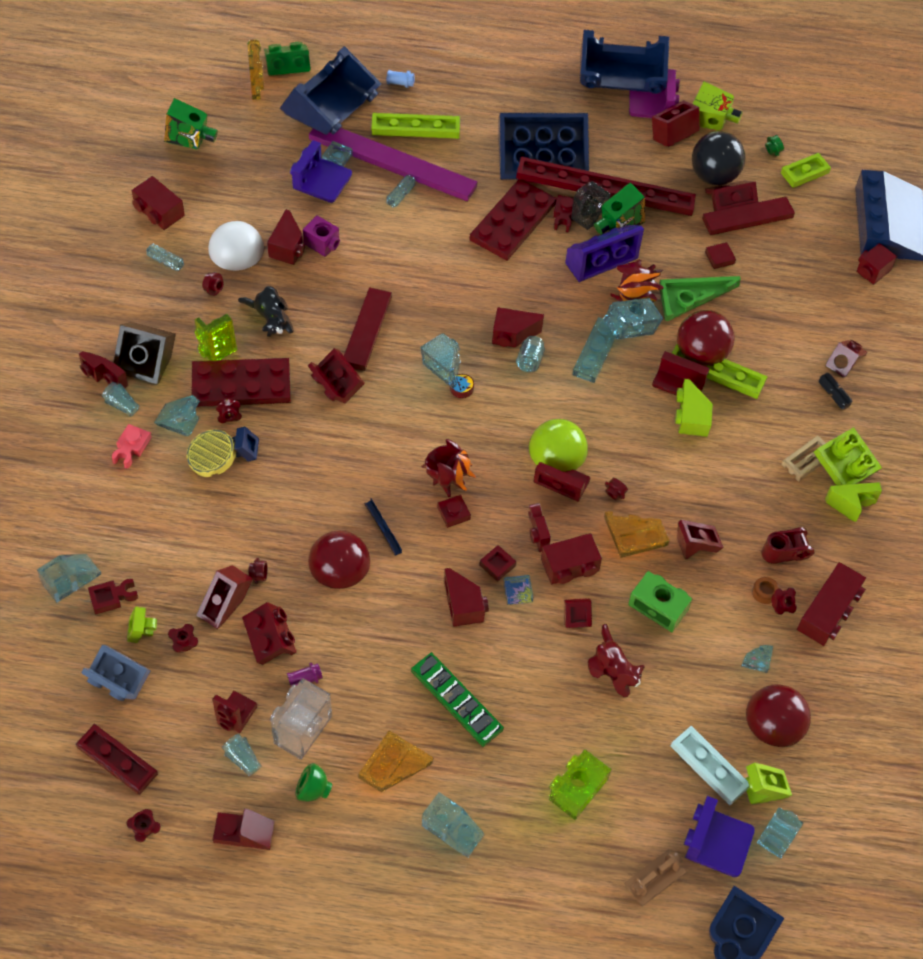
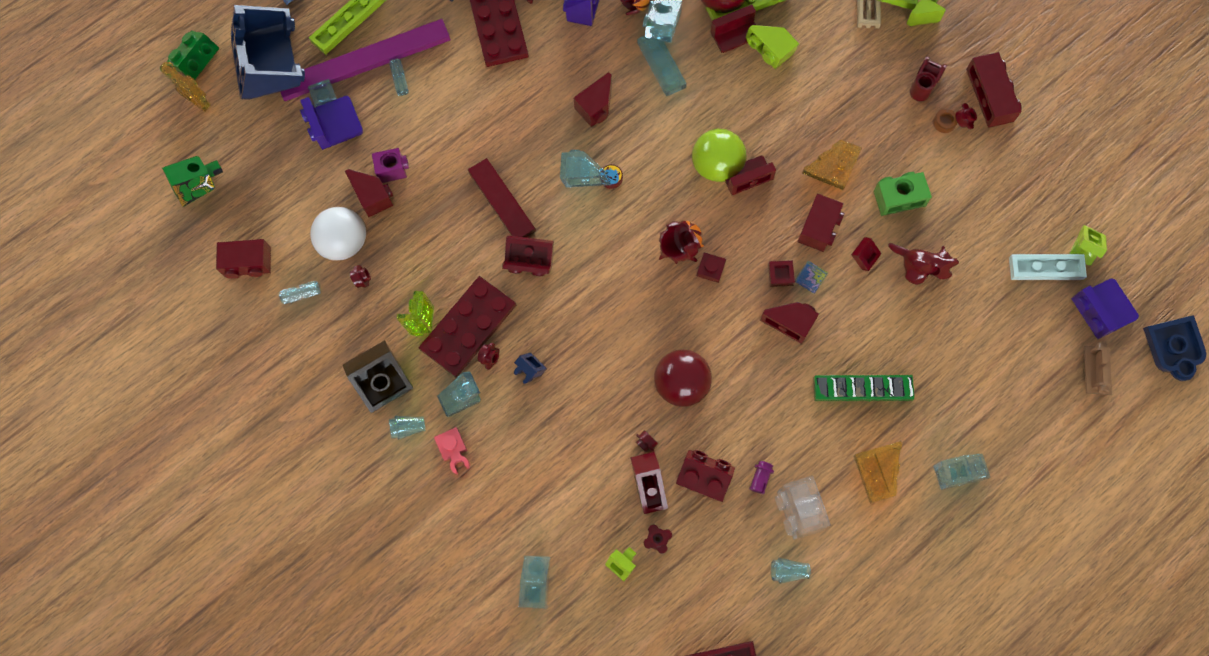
camera: 40 degrees left, 15 degrees up
dark red slope [79,351,128,391] -> none
sand blue bracket [81,644,151,701] -> none
dark red plate [88,579,138,615] -> none
tile [186,429,236,477] -> none
dark red bracket [212,690,257,733] -> none
dark red slope [213,808,275,850] -> none
black animal [238,286,294,337] -> none
green brick [295,763,332,802] -> none
dark blue piece [364,498,402,556] -> none
clear light blue brick [516,336,545,372] -> none
dark red plate [528,503,551,552] -> none
clear neon green brick [549,749,612,820] -> none
dark red plate [605,477,628,500] -> none
dark red slope [677,520,724,559] -> none
clear light blue tile [741,645,773,673] -> none
dark red piece [746,684,811,747] -> none
clear light blue brick [757,807,803,859] -> none

